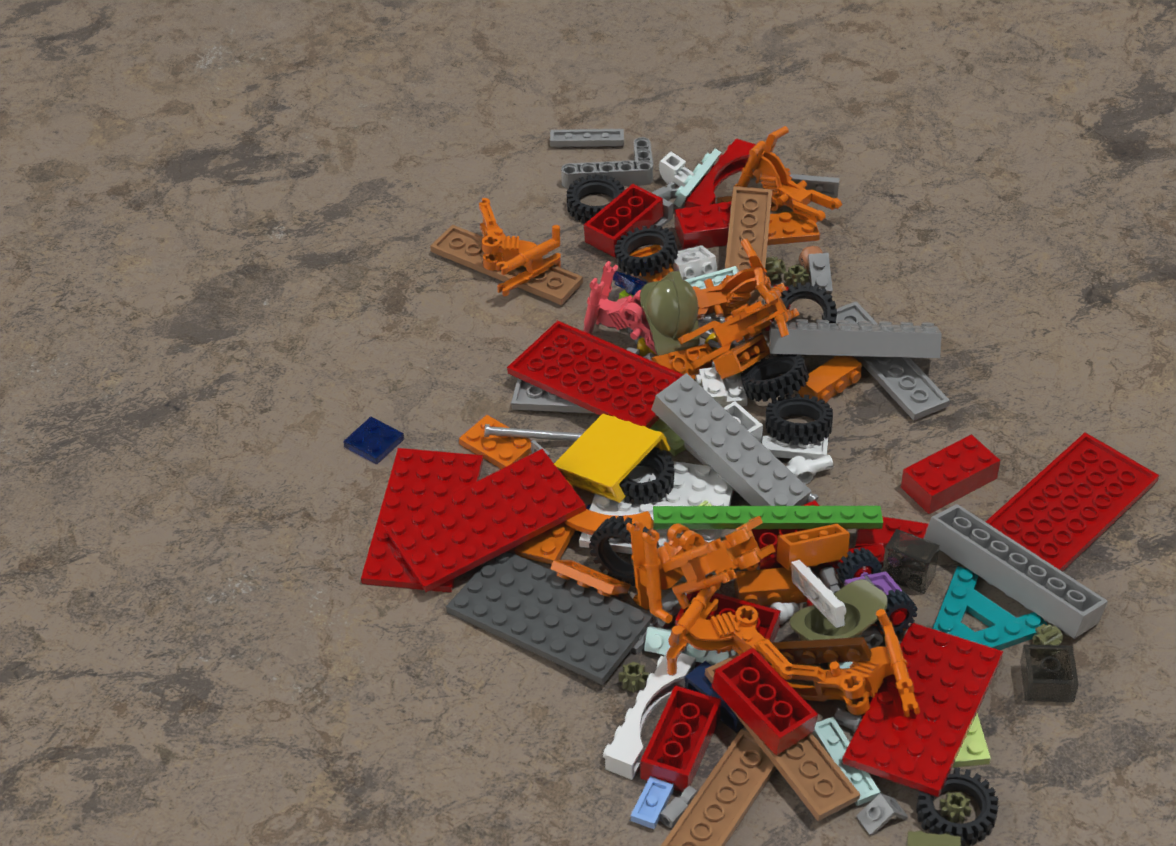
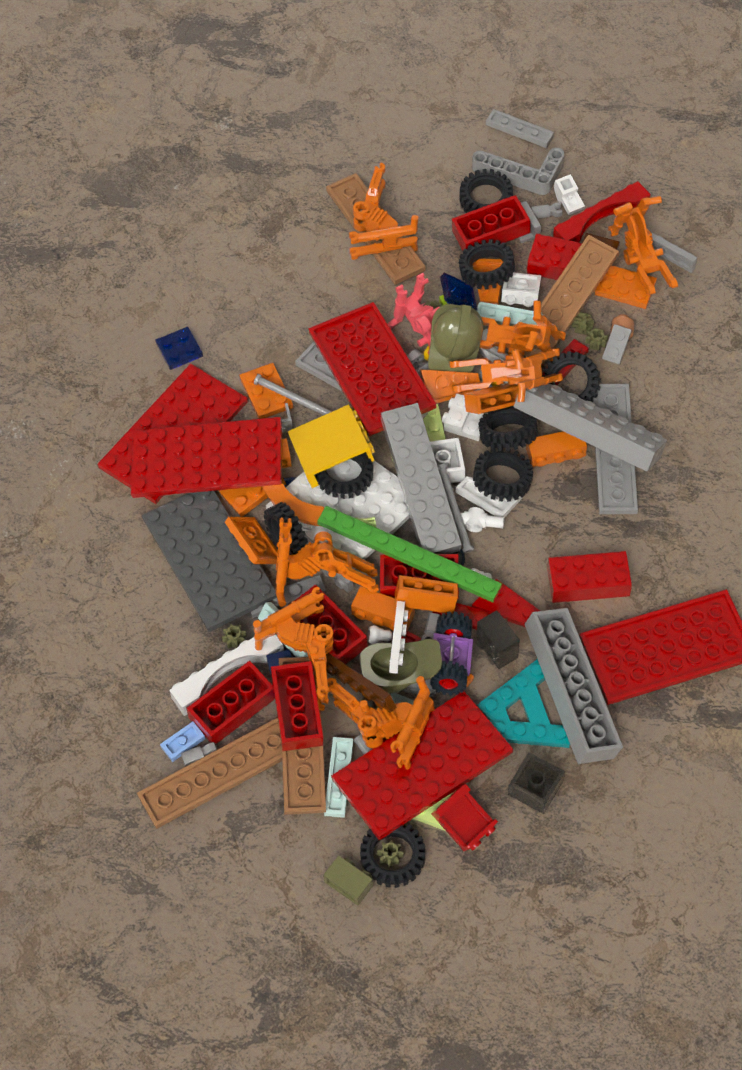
camera: 30 degrees right, 15 degrees up
orange piece [657,516,776,609] -> none
light aqua plate [673,148,721,208] -> none
light grey bracket [857,793,908,835] -> none
olive gear [1033,624,1063,654] -> none
none -> red panel [431,784,498,851]

